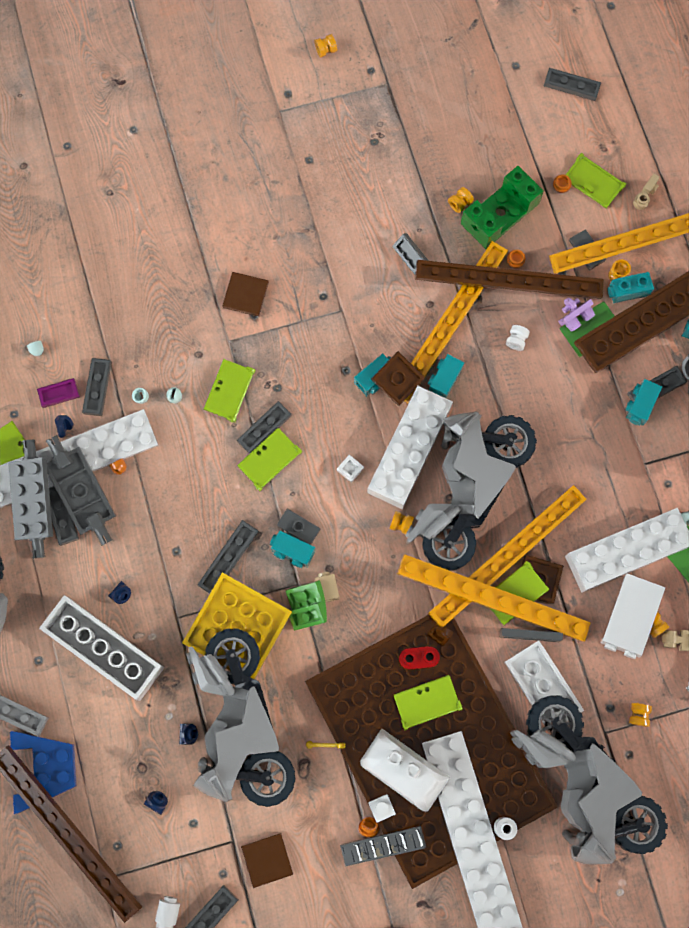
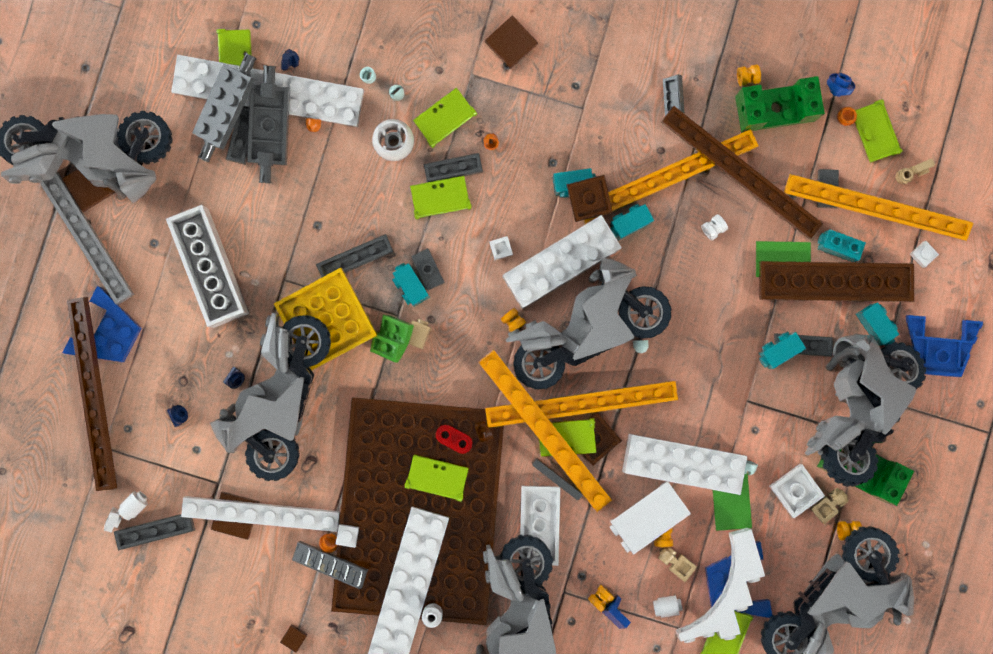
camera: 30 degrees right, 10 degrees up
magenta tile [37,378,80,408] -> none
dark grey tile [82,358,112,416] -> none
dark blue plate [108,581,131,604] -> none
yellow hinge [306,741,345,749] -> none
white hips [360,729,450,811] -> none
orange plate [507,249,526,268] -> none
dark grey tile [544,67,601,101] -> none
lavender hips [558,298,595,332] -> none
light orange wheel [608,259,631,281] -> none
none -> white plate [181,496,340,532]
none -> white wheel [372,119,414,161]
none -> orange hinge [483,133,499,150]
none -> blue tile [602,595,631,629]
none -> light aqua hinge [633,340,649,353]
none -> blue plate [827,73,855,97]

